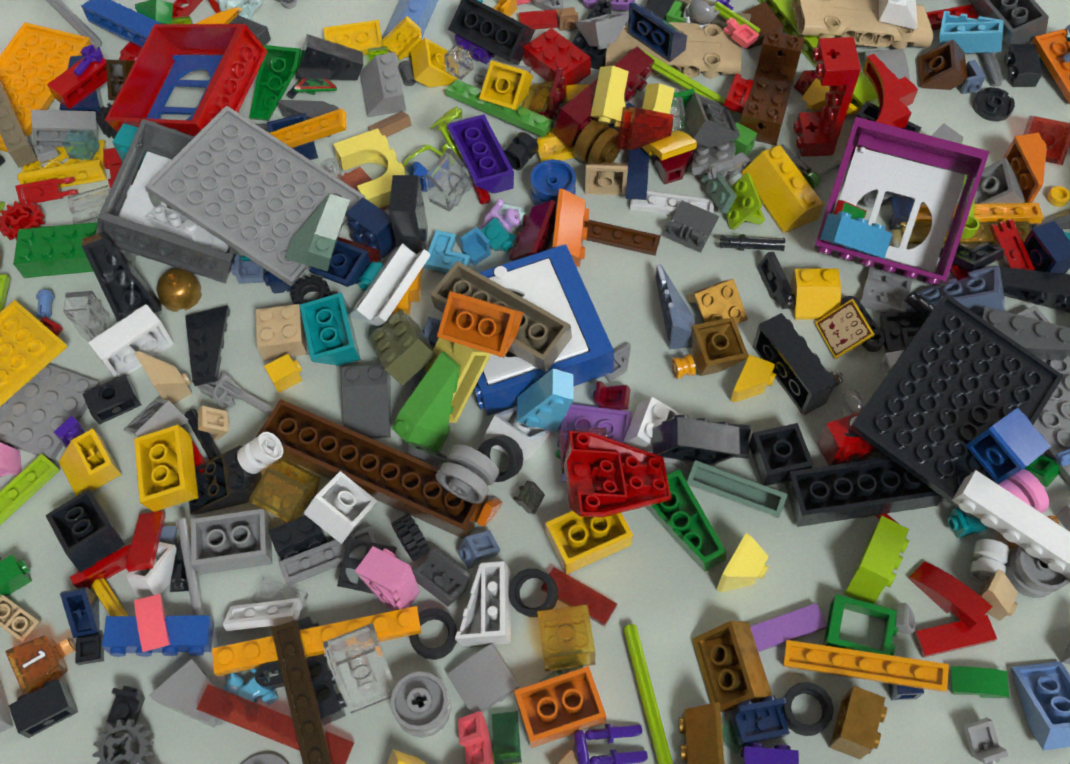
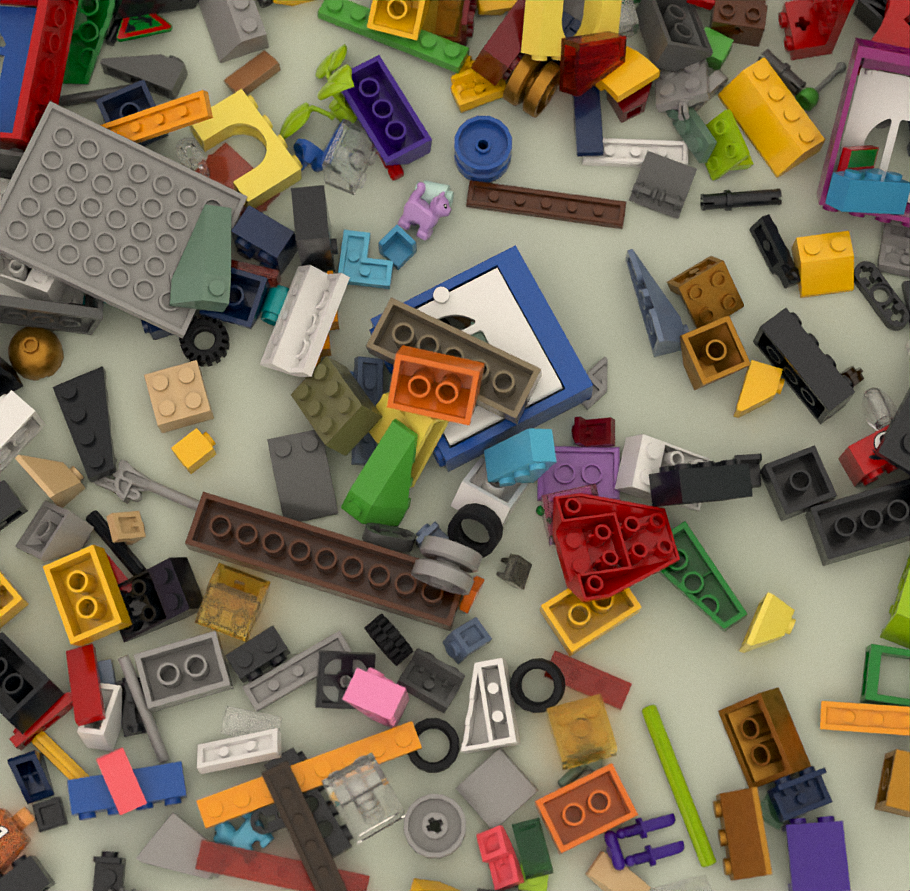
camera: 10 degrees left, 15 degrees up
sand blue bracket [231,255,266,284] -> none
white wheel [237,432,283,474] -> none
teal slope [299,292,361,366] -> none
white brick [304,471,377,544] -> none
teal bracket [480,217,517,252] -> none
black wheel [503,132,539,171] -> none
dark red slope [510,200,556,261] -> none
orange slope [552,189,590,267] -> none
tan slope [585,162,628,196] -> none
light orange wheel [671,353,696,379] -> none
sand green brick [687,460,788,518] -> none
medium lavender tile [750,603,827,652] -> none
black tyre [781,682,834,736] -> none
piece [815,299,875,359] -> none

